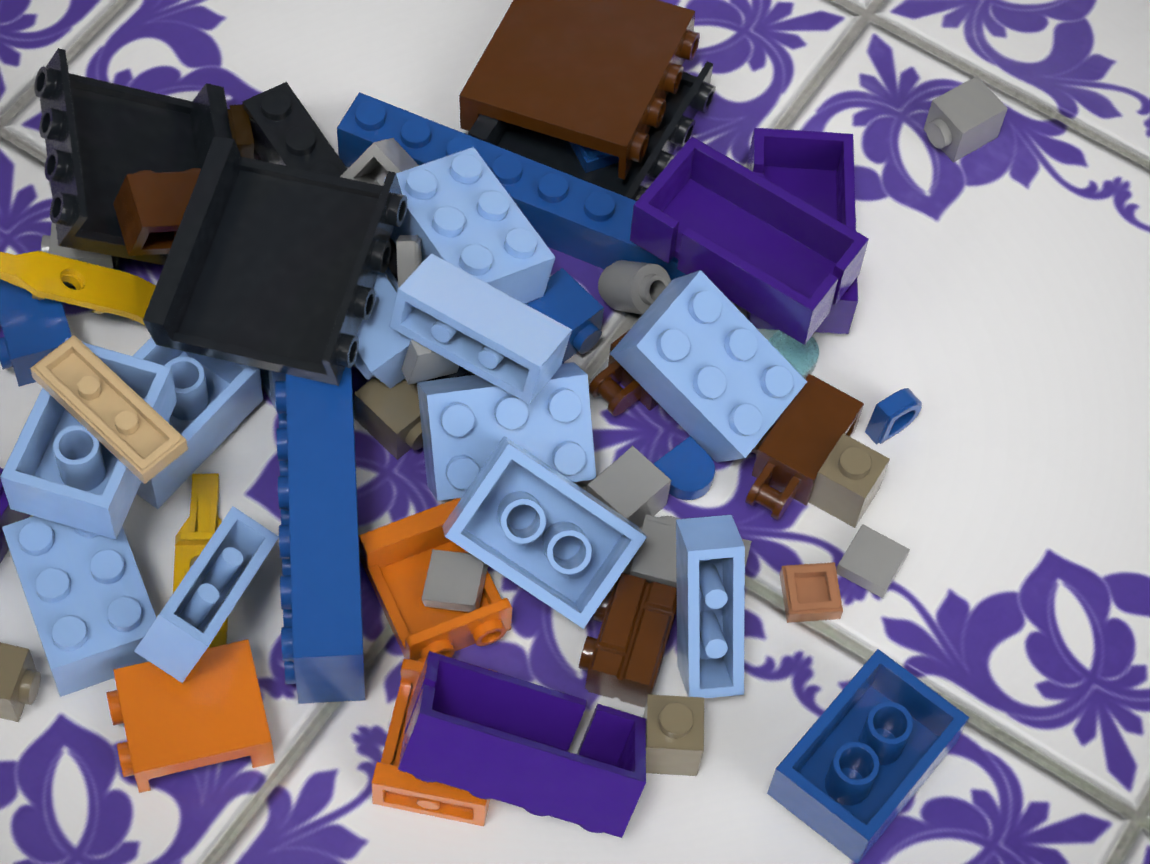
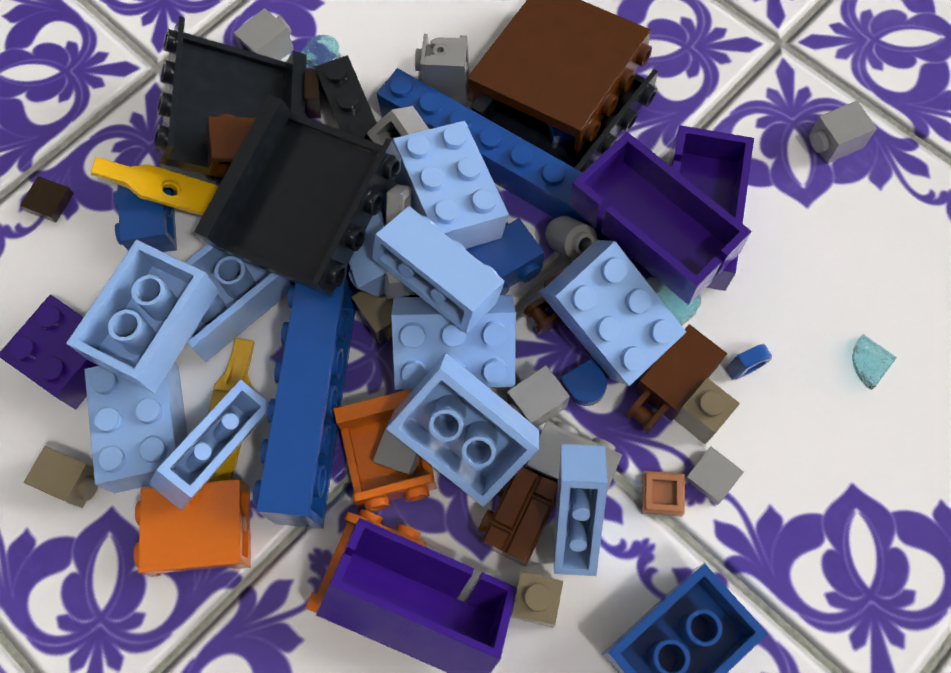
camera: 20 degrees right, 10 degrees up
tan tile [30,335,188,484] -> none
none -> light grey brick [233,8,294,60]
none -> clear light blue tile [301,35,341,68]
none -> light grey hinge [415,34,469,107]
none -> clear light blue tile [852,334,897,390]

